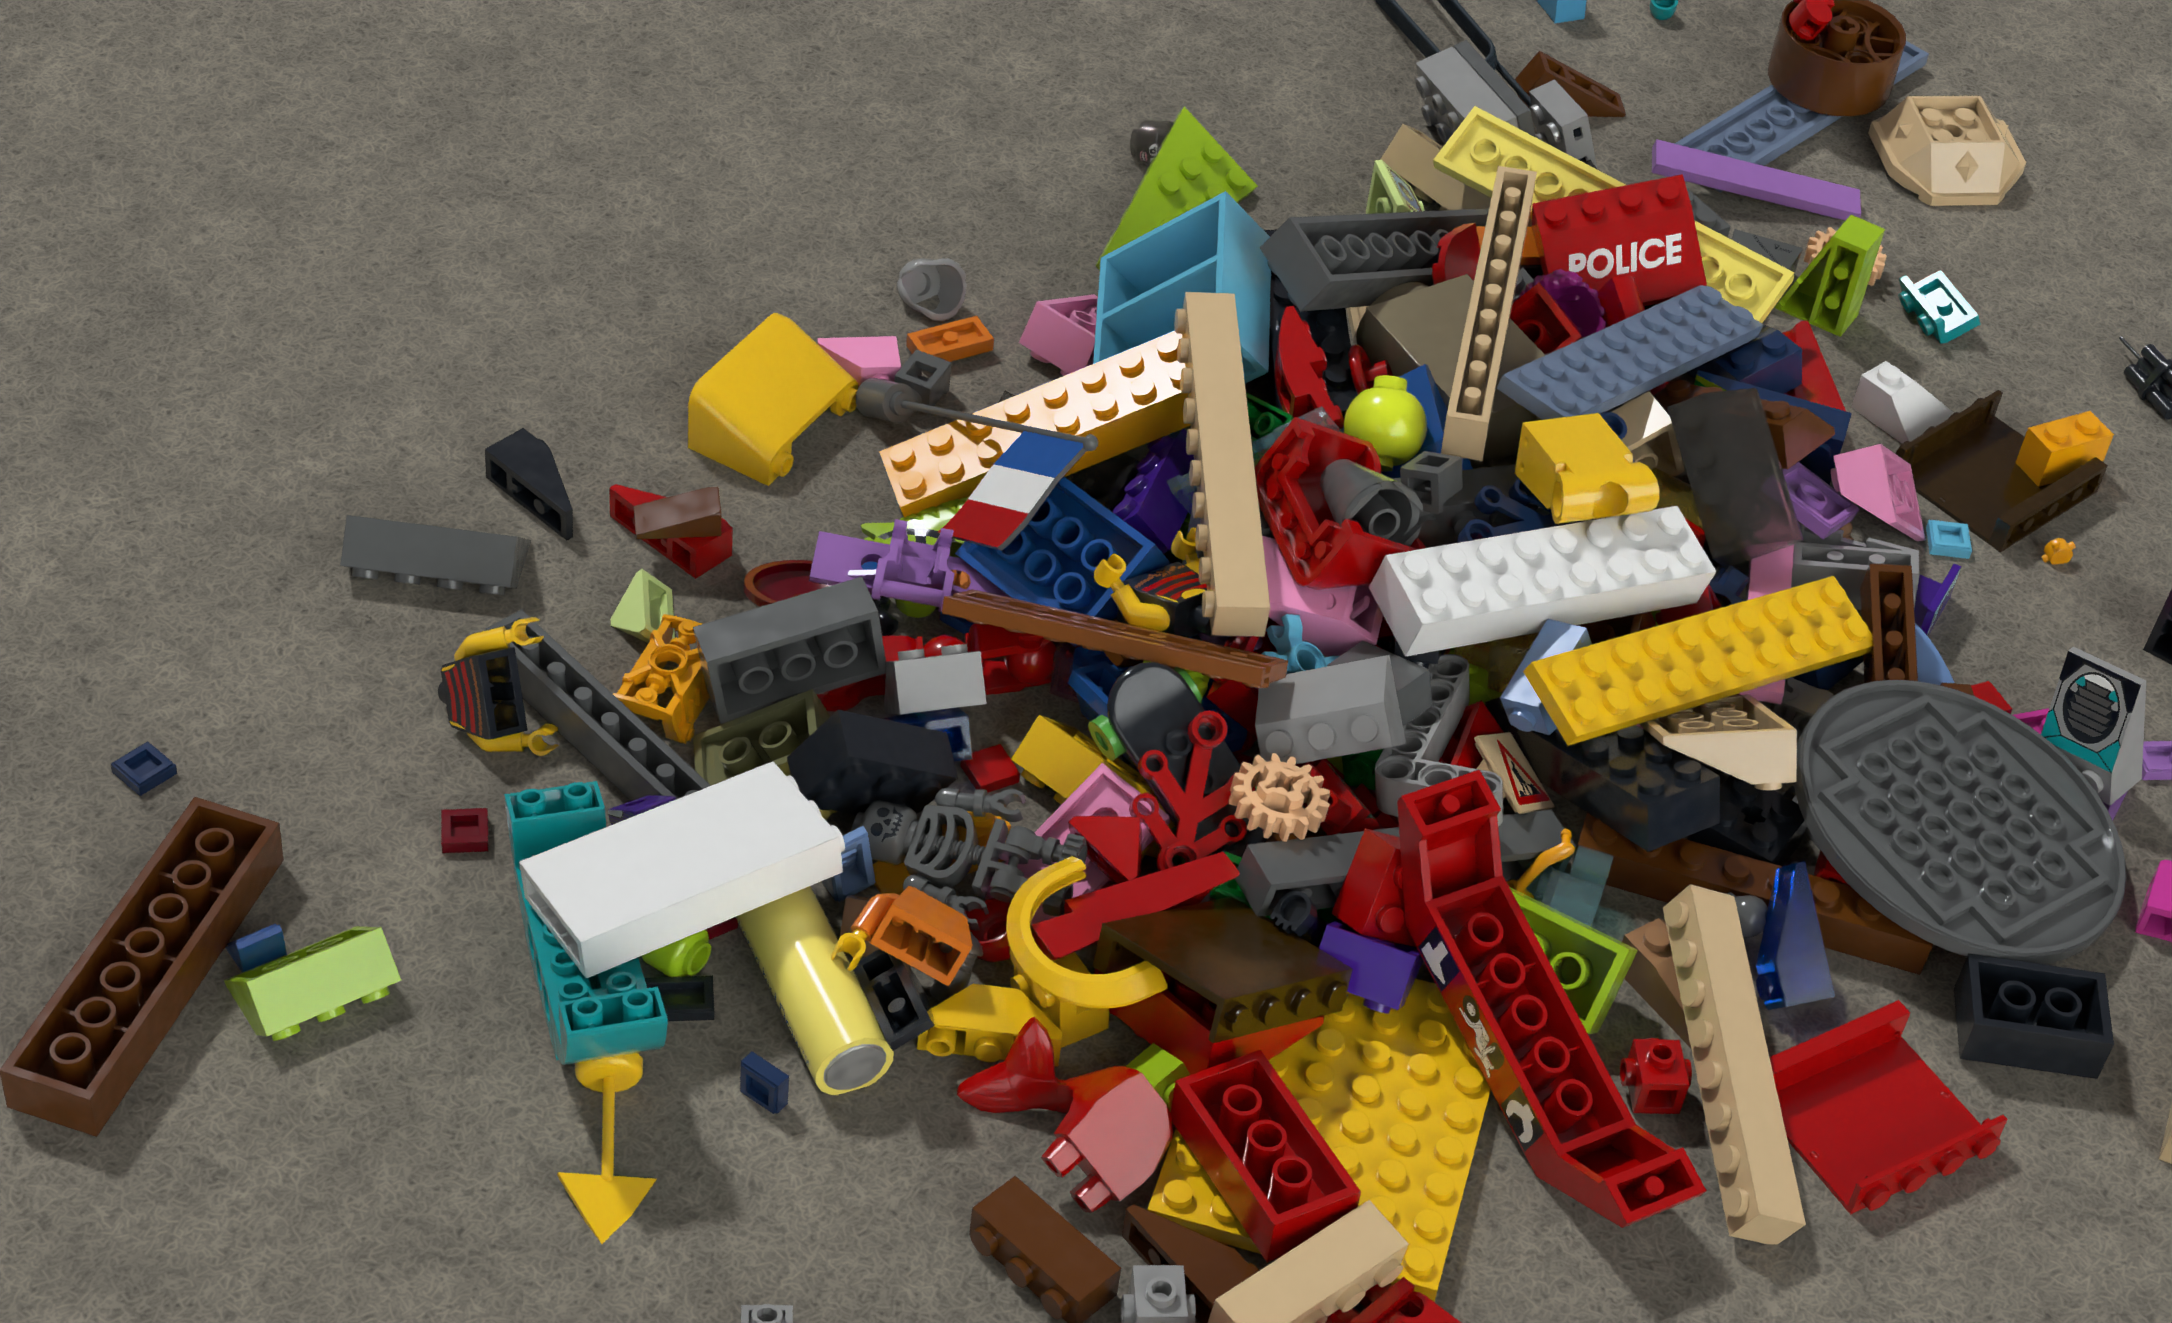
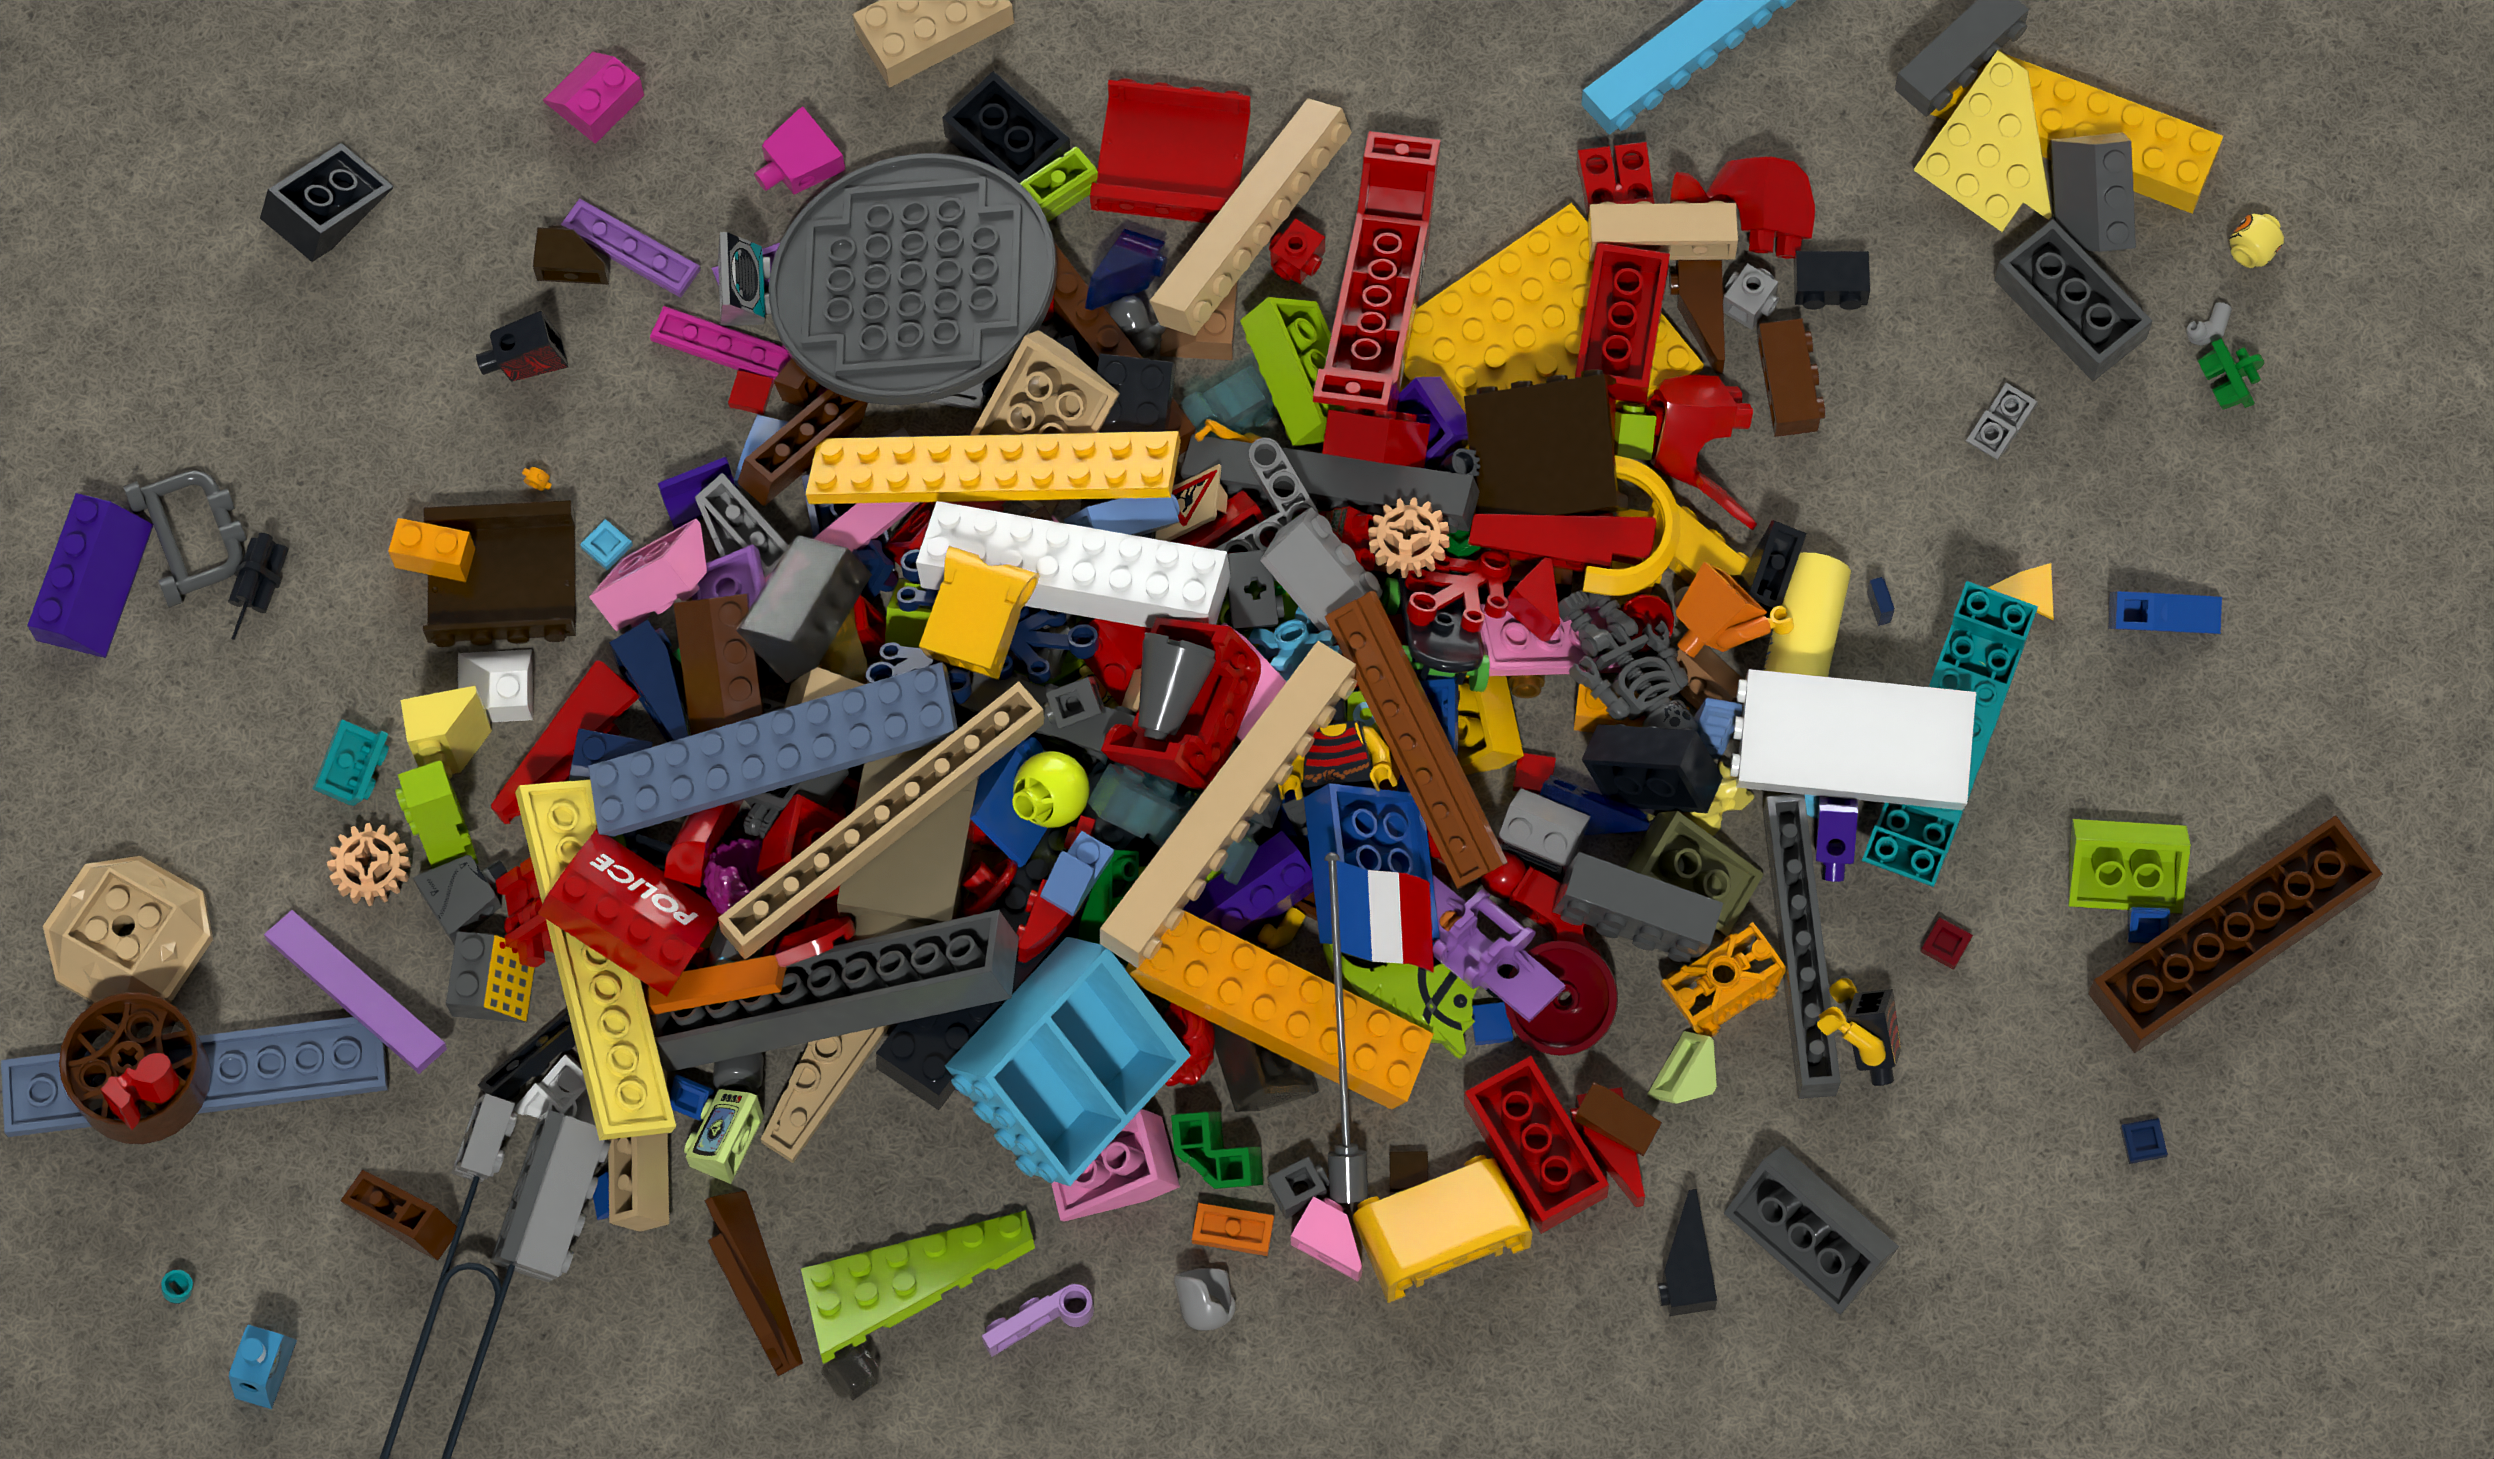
camera: 135 degrees left, 25 degrees up
none -> light yellow slope [400,686,492,779]
none -> reddish brown wedge [704,1191,803,1376]
none -> lavender plate [982,1284,1094,1357]
none -> lime brick [1019,146,1098,222]
none -> medium blue slope [1040,831,1114,916]
none -> green brick [1171,1112,1264,1189]
none -> dark brown tile [1389,1151,1428,1192]
none -> red brick [1464,1056,1609,1234]
none -> blue slope [2108,591,2222,634]

